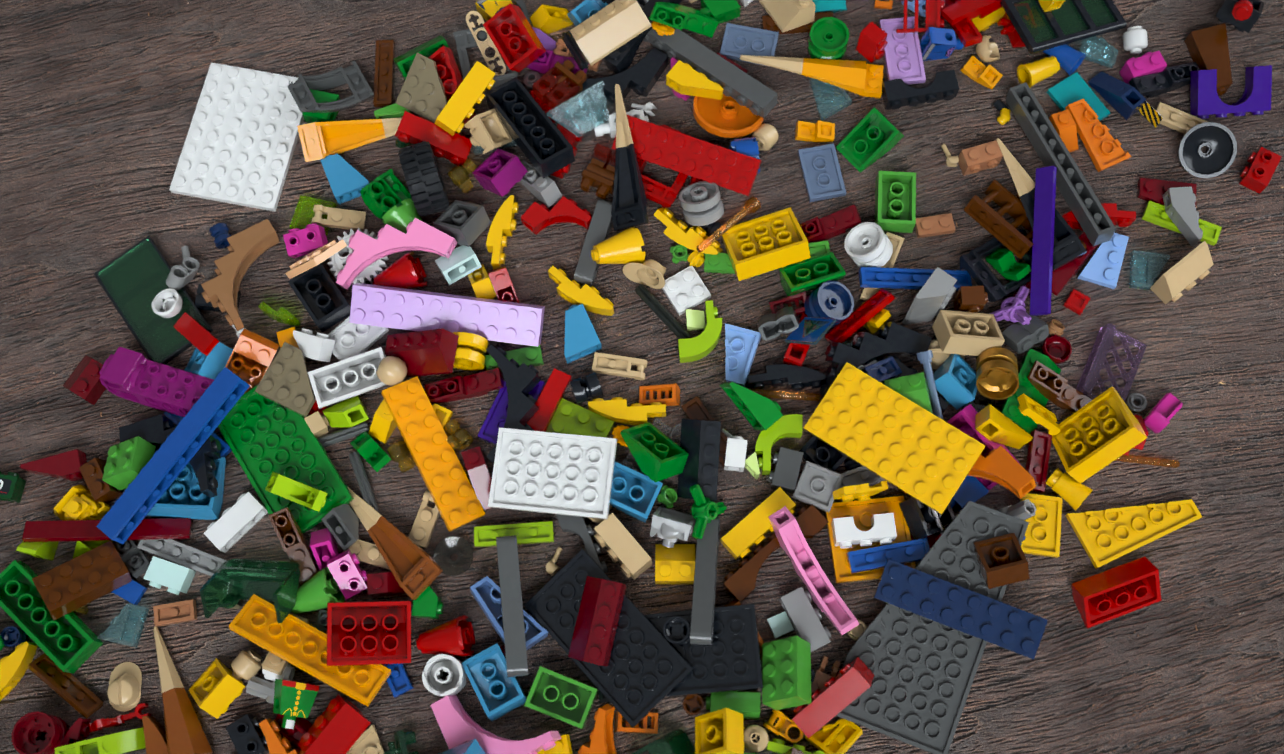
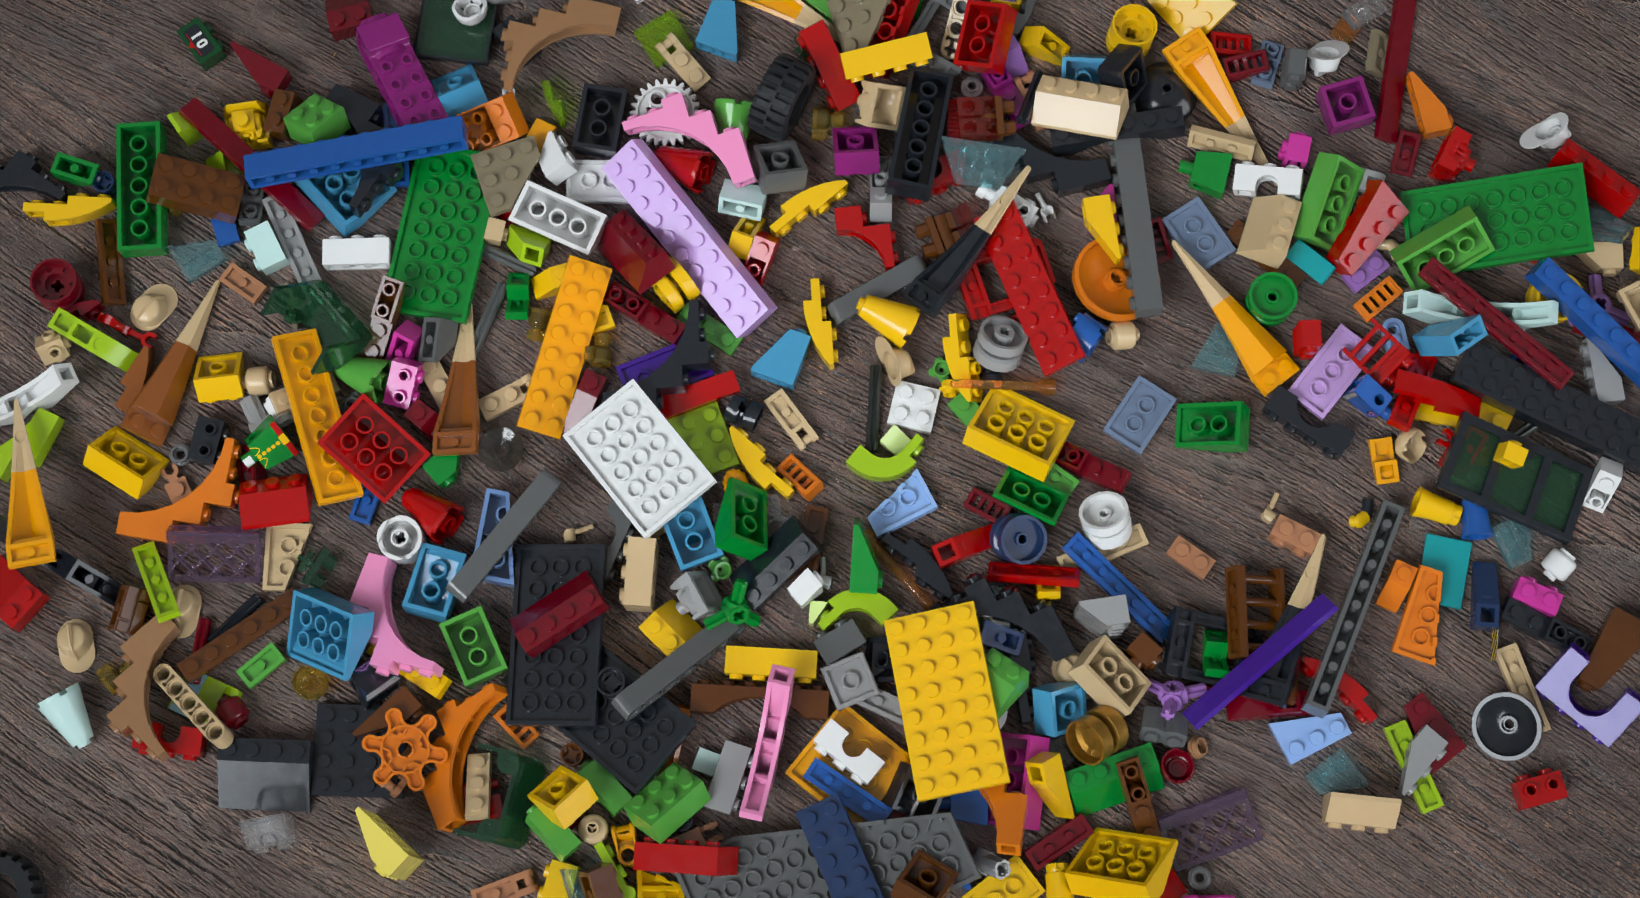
camera: 45 degrees right, 5 degrees up
red tile [173,312,219,356] -> none
lime arch [265,472,327,512] -> none
dark pink brick [283,223,328,258] -> none
light nougat plate [285,239,347,279] -> none
green slope [360,169,412,220] -> none
tan hair [376,356,408,386] -> none
lime plate [474,521,554,547] -> none
green slope [649,2,719,38] -> none
light orange piece [651,21,675,36] -> none
dark grey brick [758,306,799,340] -> none
piece [785,317,836,345] -> none
light orange slope [795,120,835,142] -> none
yellow wing [832,481,888,502] -> none
tan plate [847,620,867,641] -> none
bright green brick [875,171,916,233] -> none
sand blue piece [916,350,944,420] -> none
yellow plate [1017,393,1060,435] -> none
red tile [1063,289,1090,315] -> none

